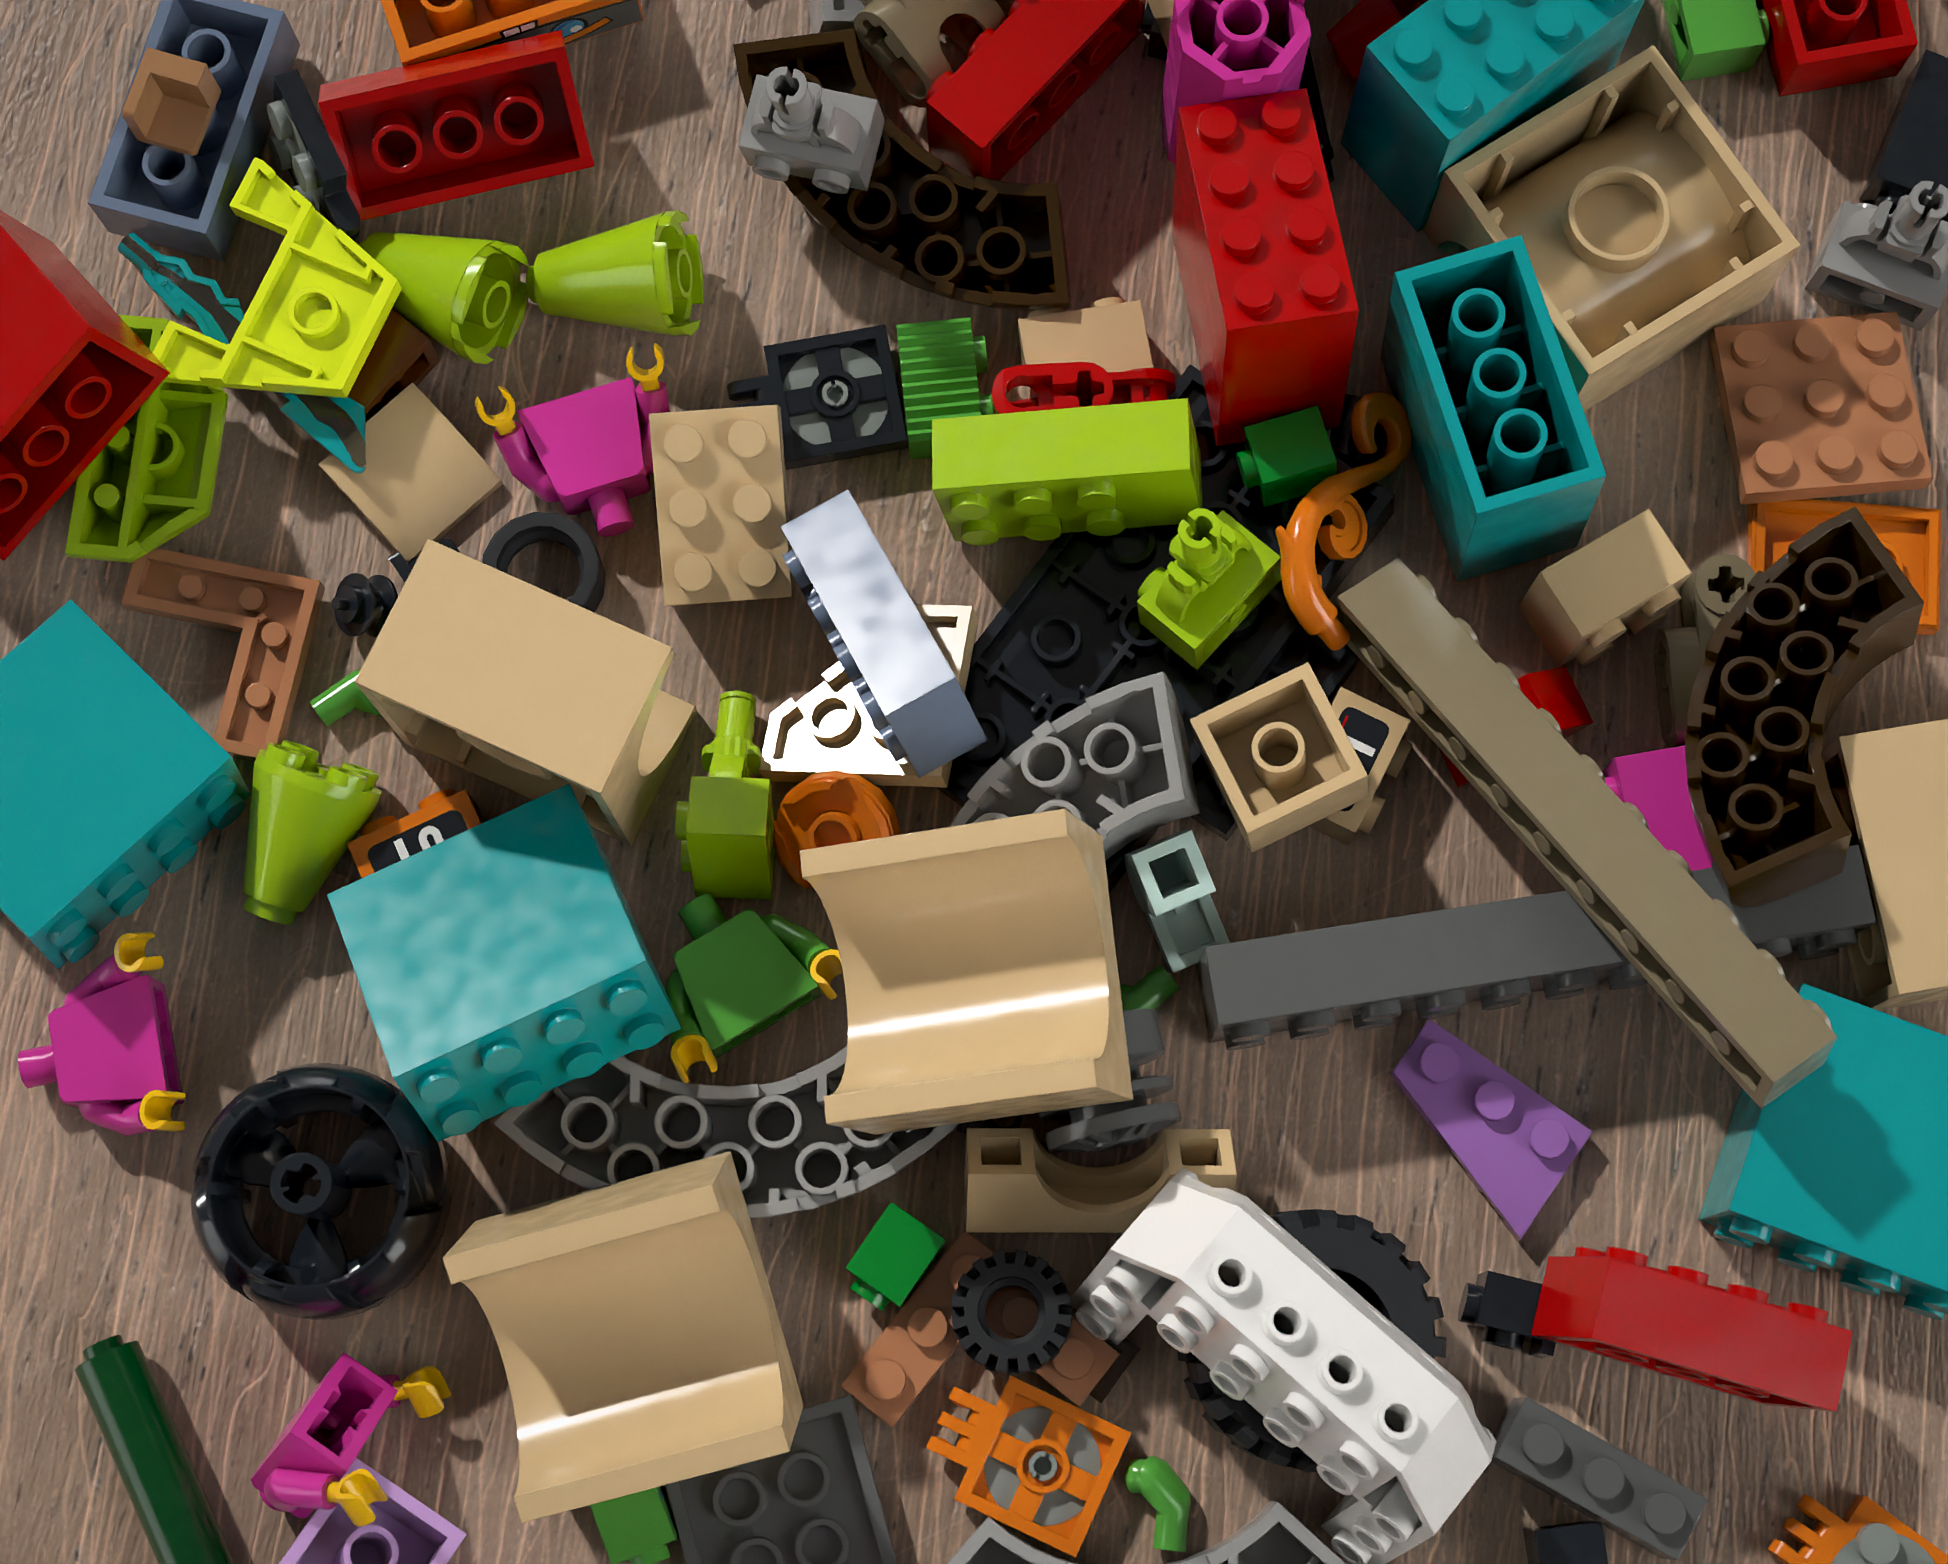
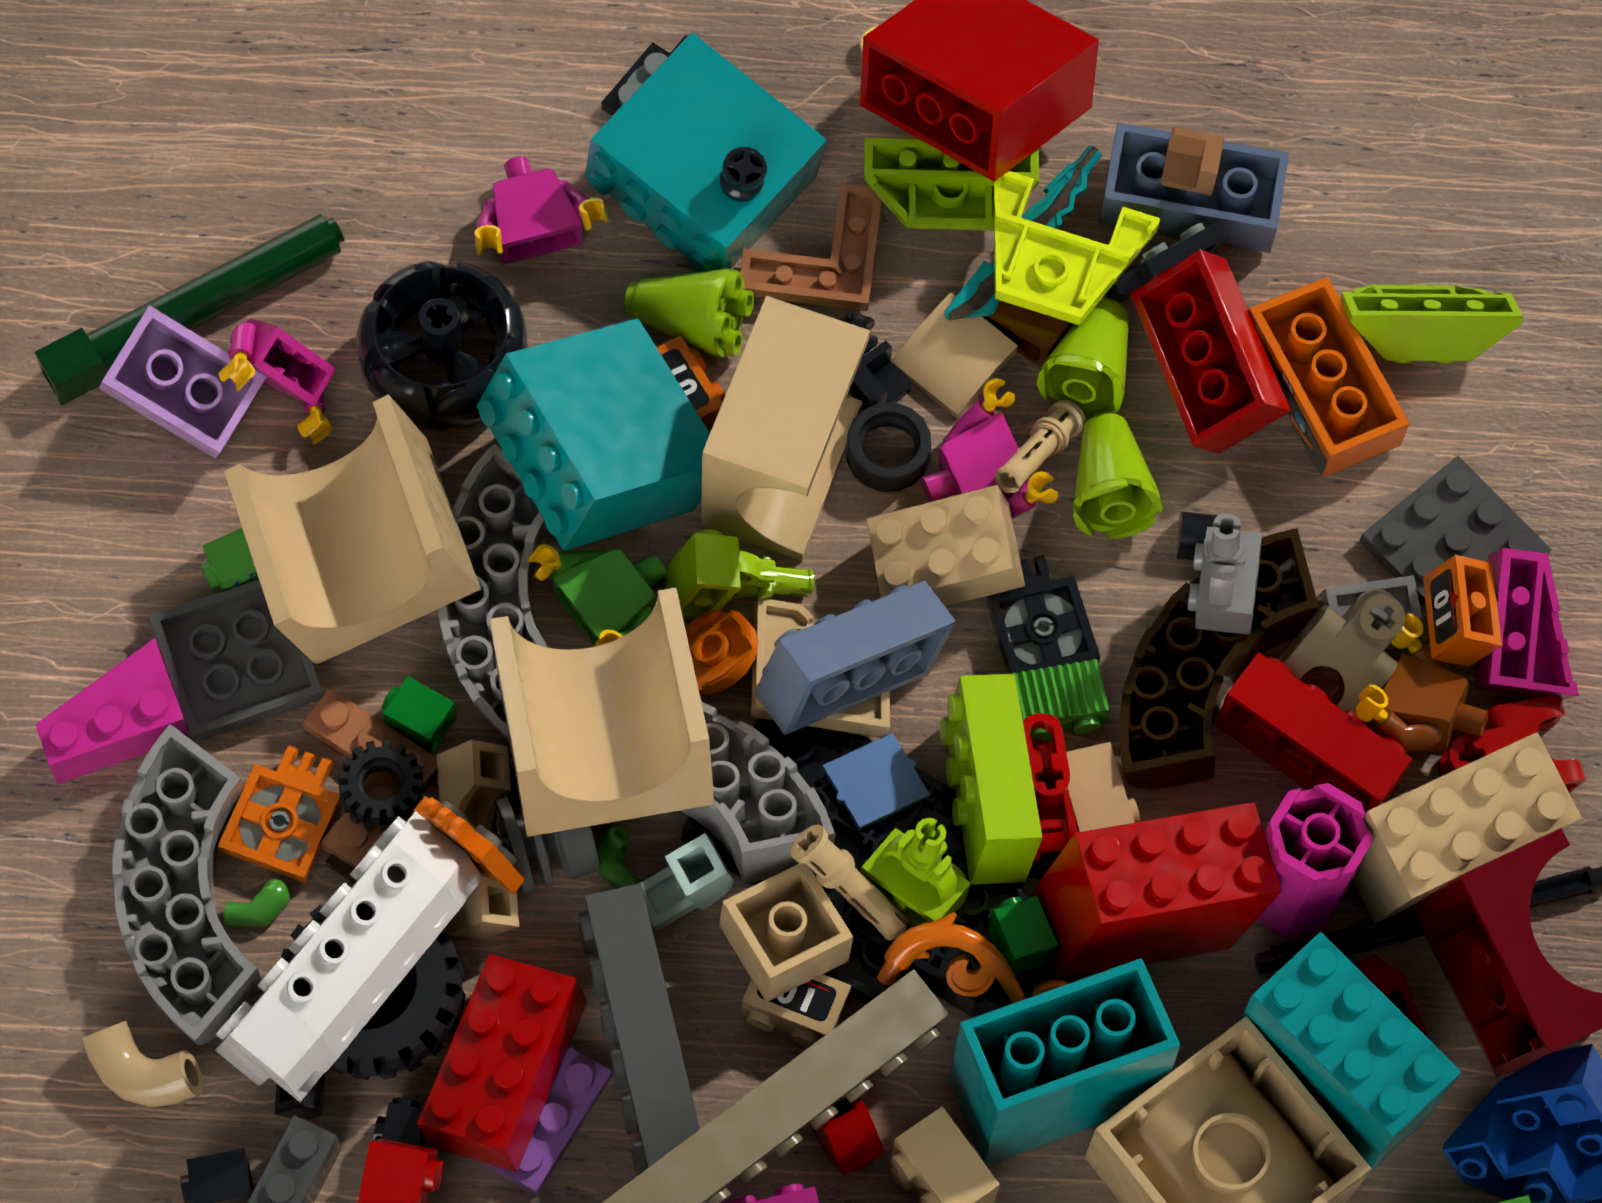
camera: 80 degrees right, 10 degrees down
none -> orange piece [413,796,525,894]
none -> red brick [417,954,587,1172]
none -> black wheel [720,147,767,202]
none -> tan pin [790,824,909,940]
none -> medium blue piece [822,733,930,831]
none -> tan pin [995,400,1086,493]
none -> black brick [1176,511,1218,560]

